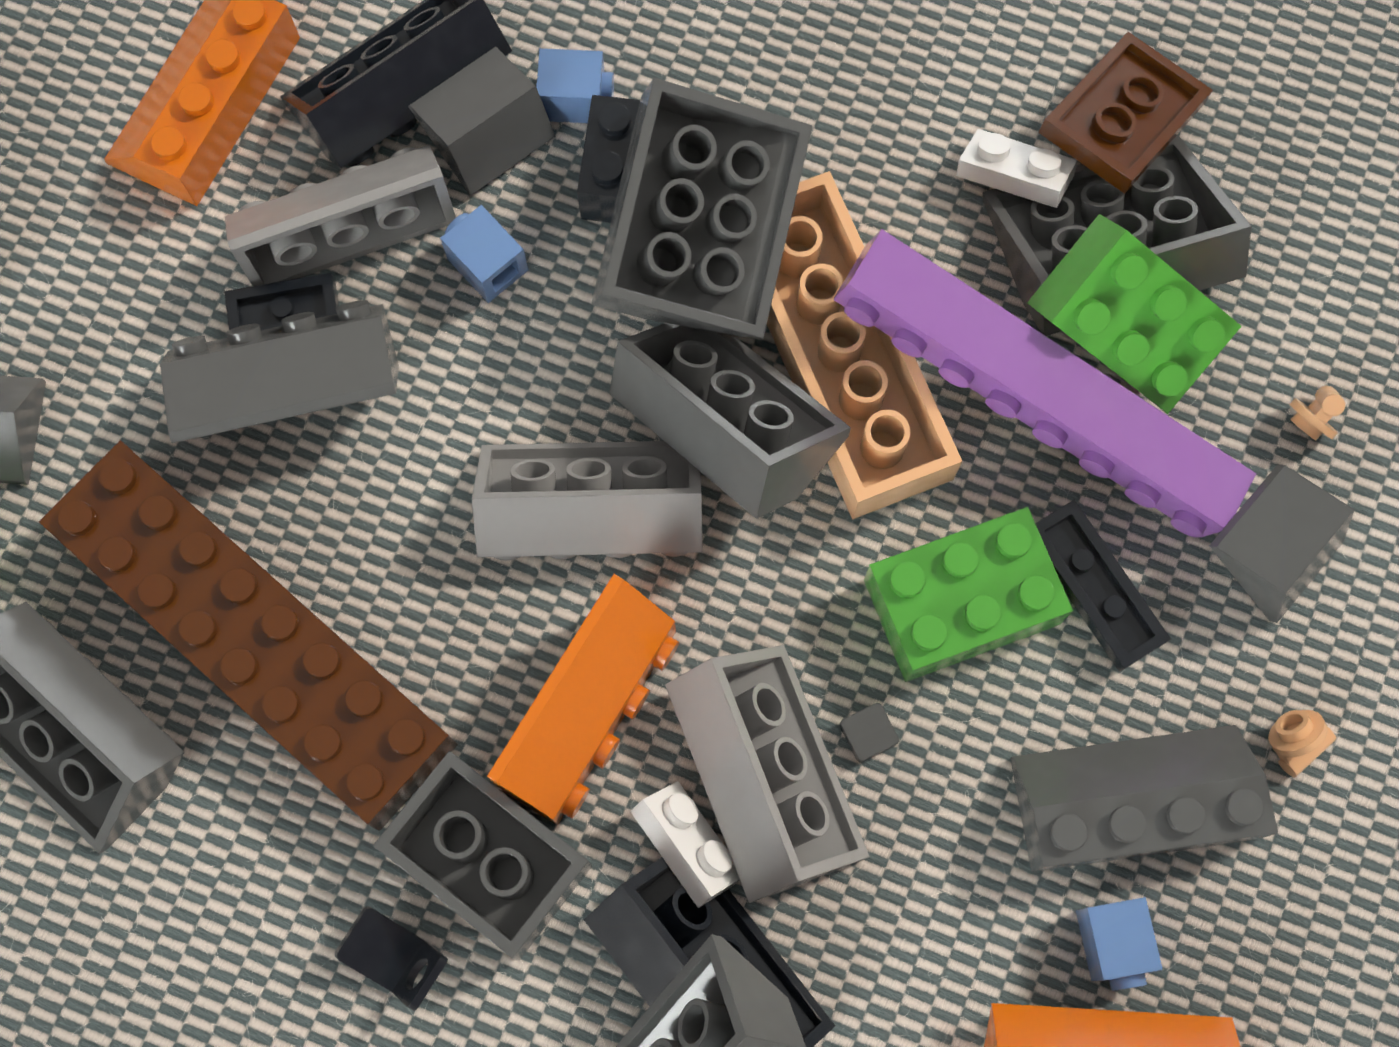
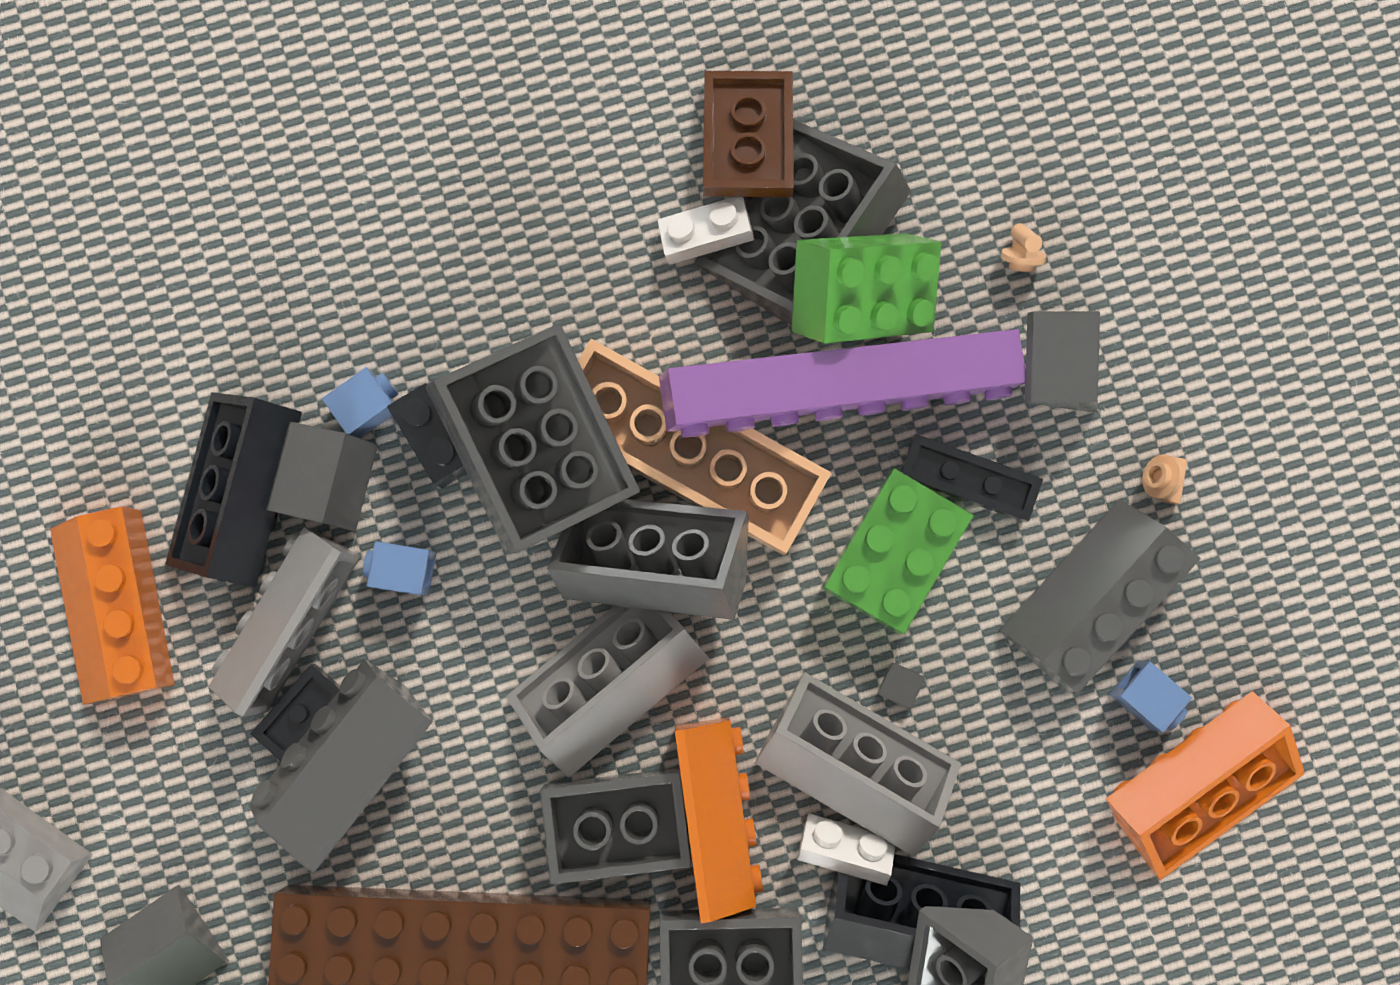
camera: 40 degrees left, 10 degrees up
none -> dark grey brick [540,768,691,885]

